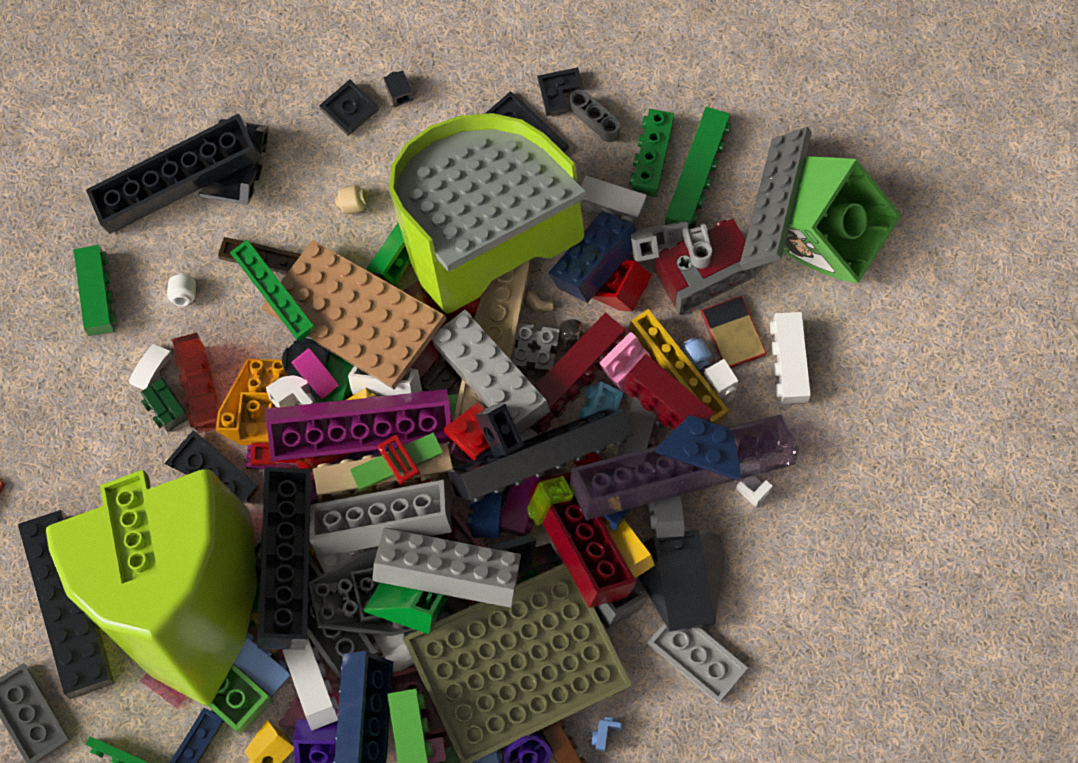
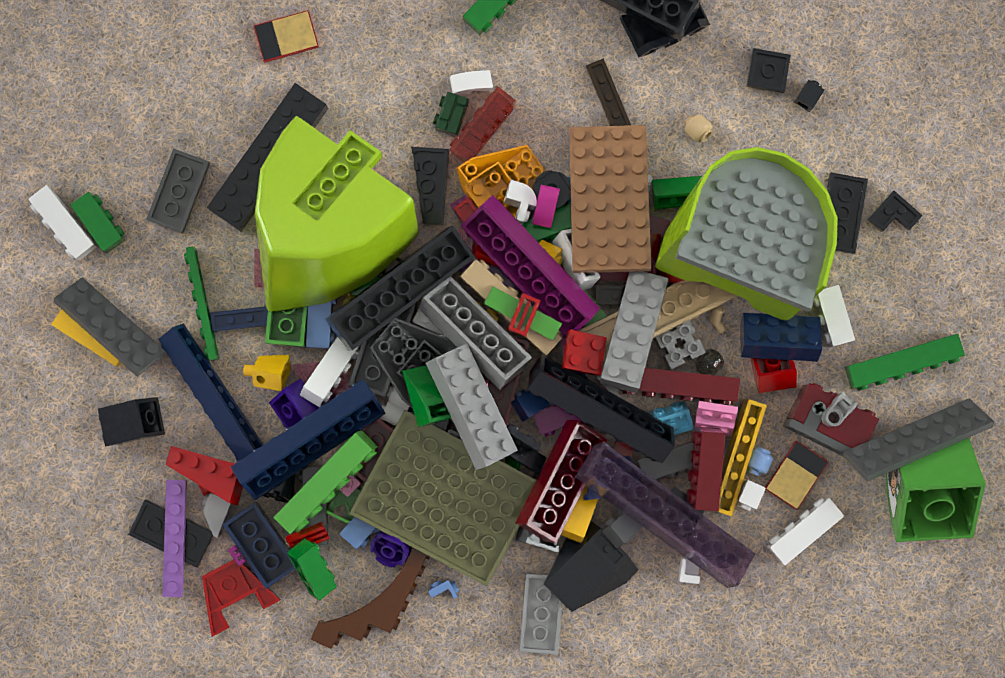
camera: 45 degrees right, 15 degrees up
white head [167,273,196,307] -> none
green plate [230,239,316,343] -> none
black brick [475,404,524,456] -> none
clear neon green bracket [527,476,573,526] -> none
dark grey beam [570,90,620,142] -> none
green brick [629,108,674,198] -> none
light grey arch [631,221,688,262] -> none
dark blue wing [655,415,741,481] -> none

